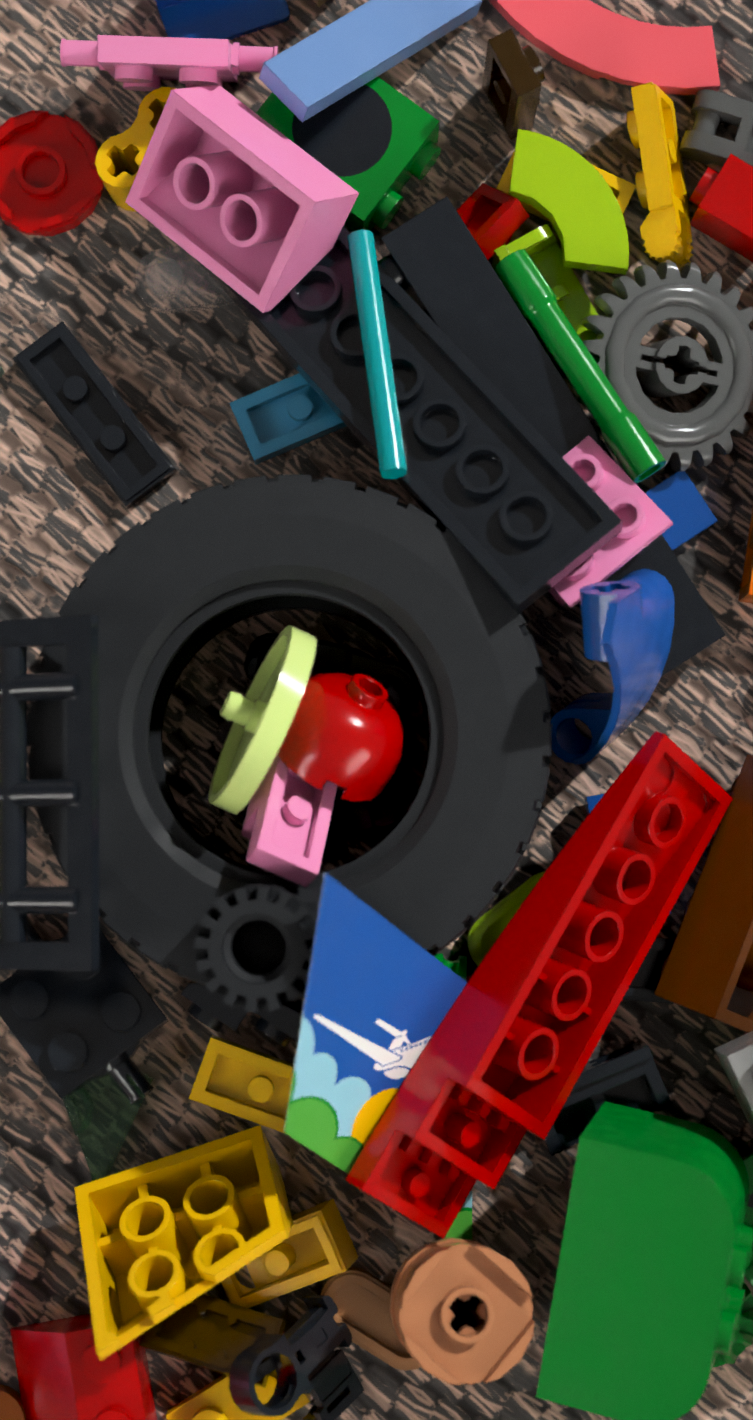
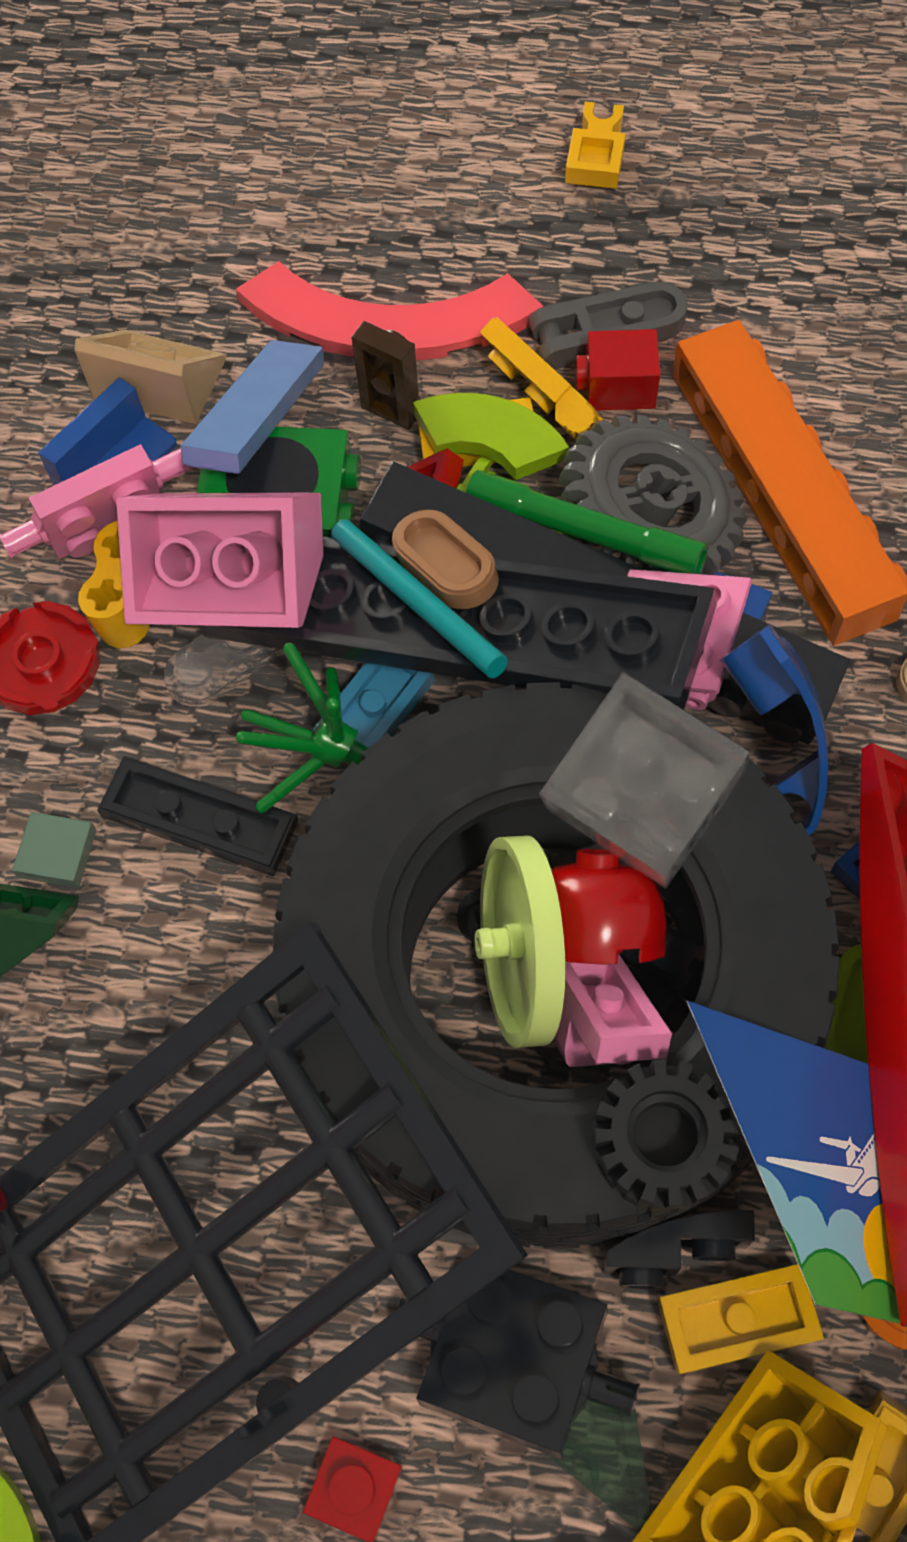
camera: 30 degrees left, 20 degrees down
none -> green plant [236,643,369,813]
none -> medium nougat tile [392,510,499,609]
none -> clear brick [539,672,750,888]

